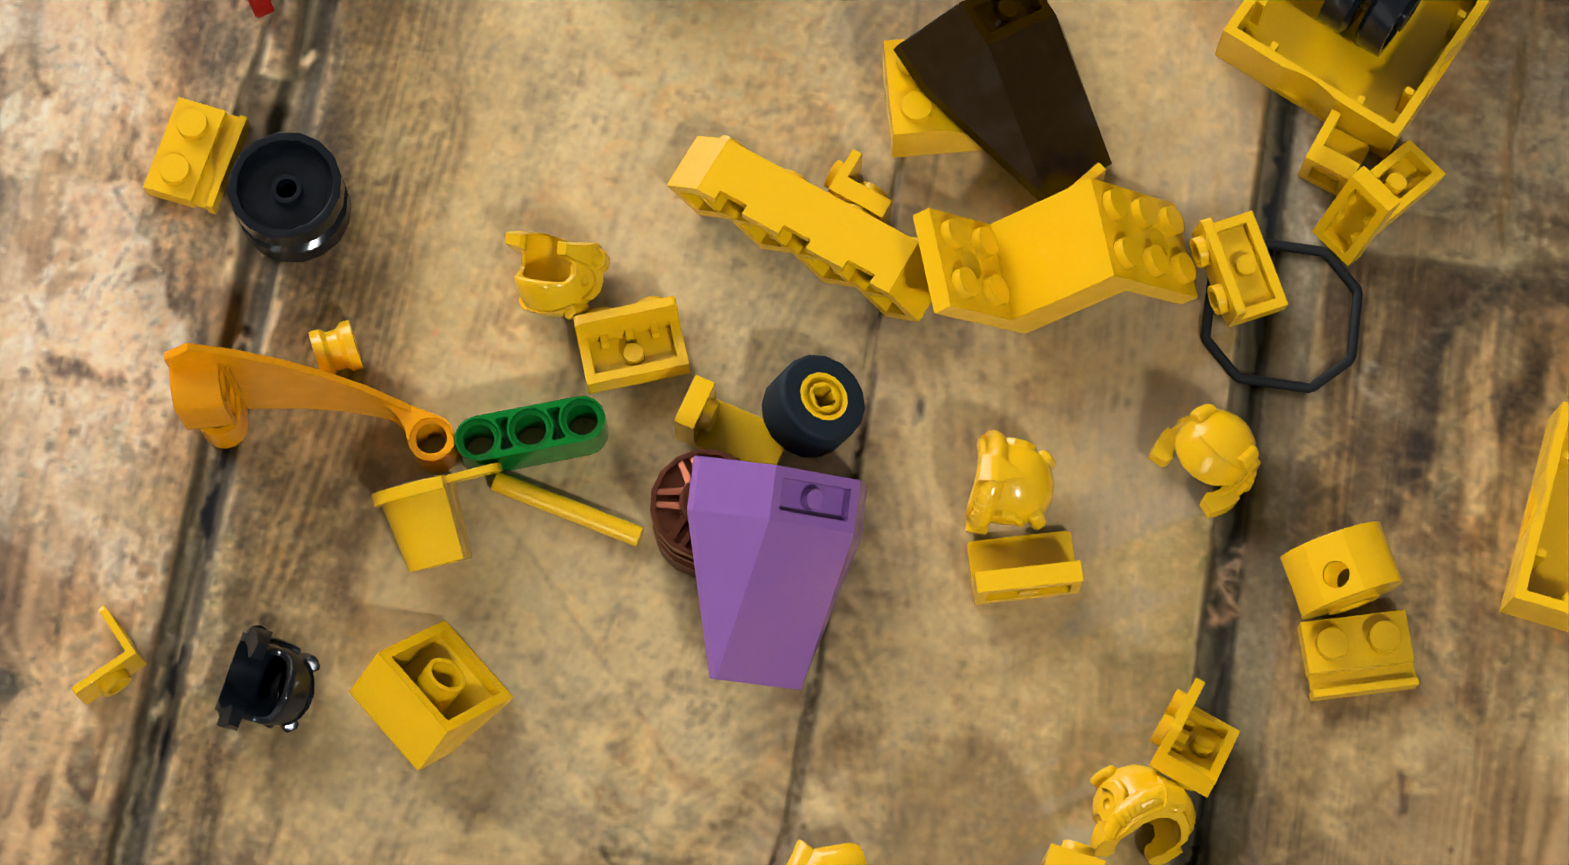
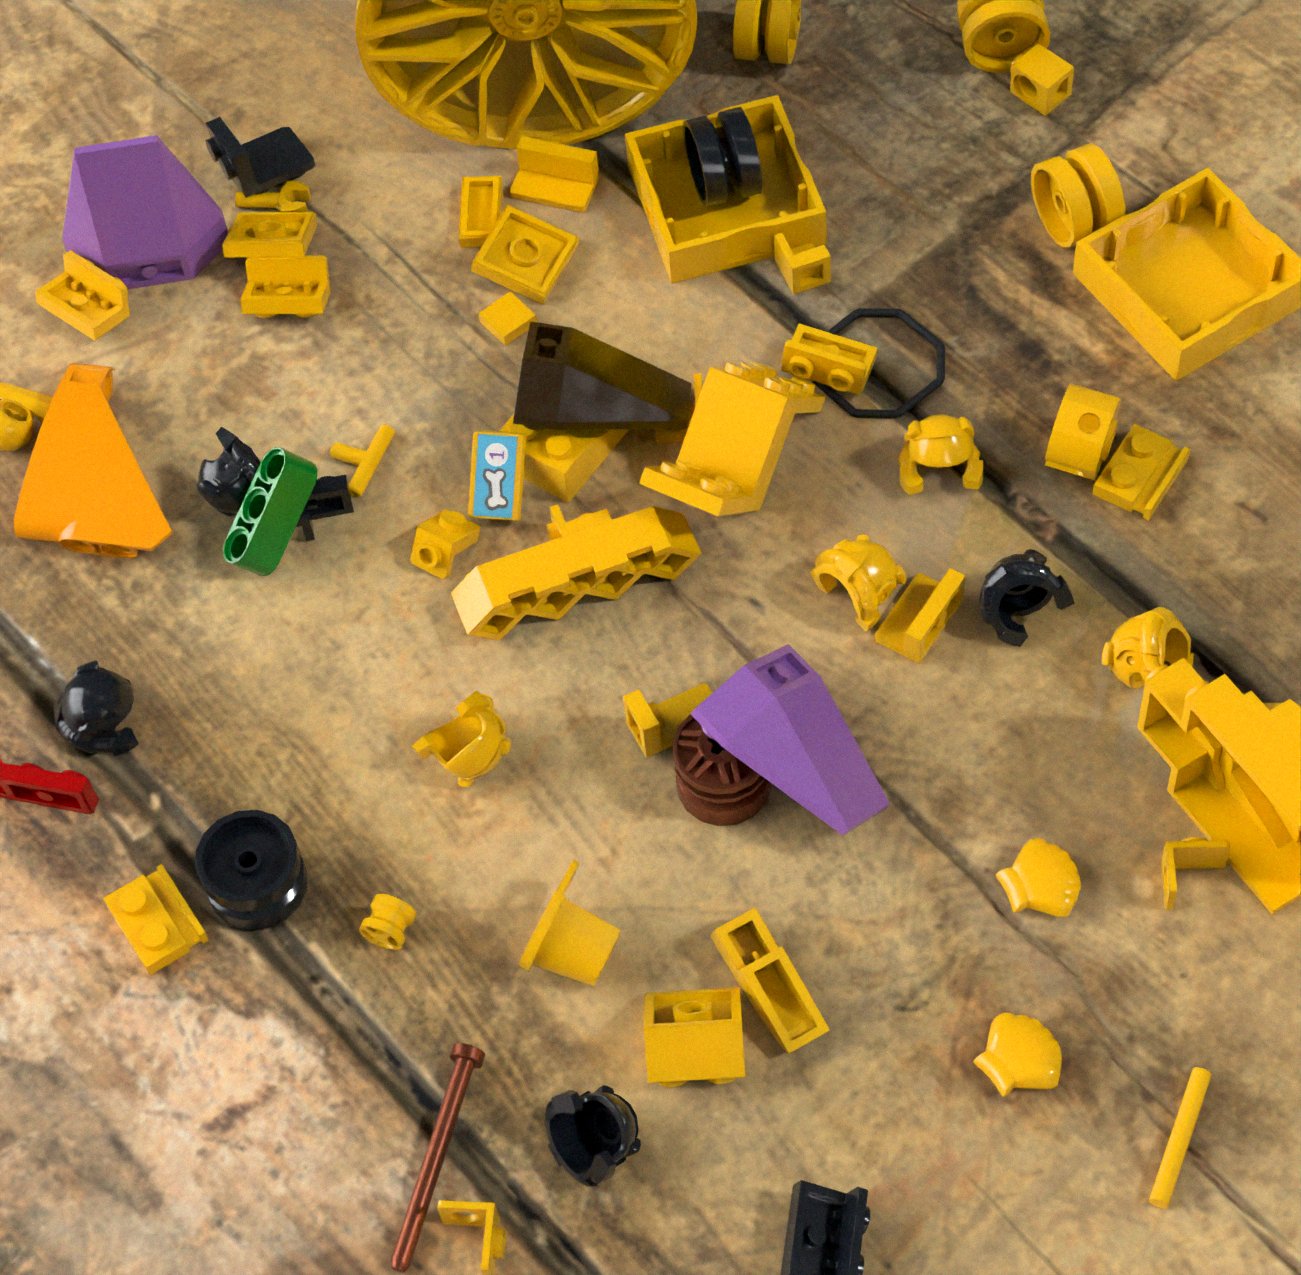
camera: 45 degrees left, 15 degrees down
light orange panel [164,343,459,474] -> none
green beam [455,396,608,472] -> none
yellow bar [491,472,644,547] -> none
yellow bracket [573,296,691,394] -> none
black wheel [761,355,865,458] -> none
yellow bracket [1149,677,1240,798] -> none
yellow bracket [1312,139,1446,266] -> none
none -> copper bar [390,1043,485,1273]
none -> yellow bracket [410,509,481,579]
none -> slope [468,430,526,520]
none -> yellow slope [710,907,830,1055]
none -> black helmet [979,549,1075,647]

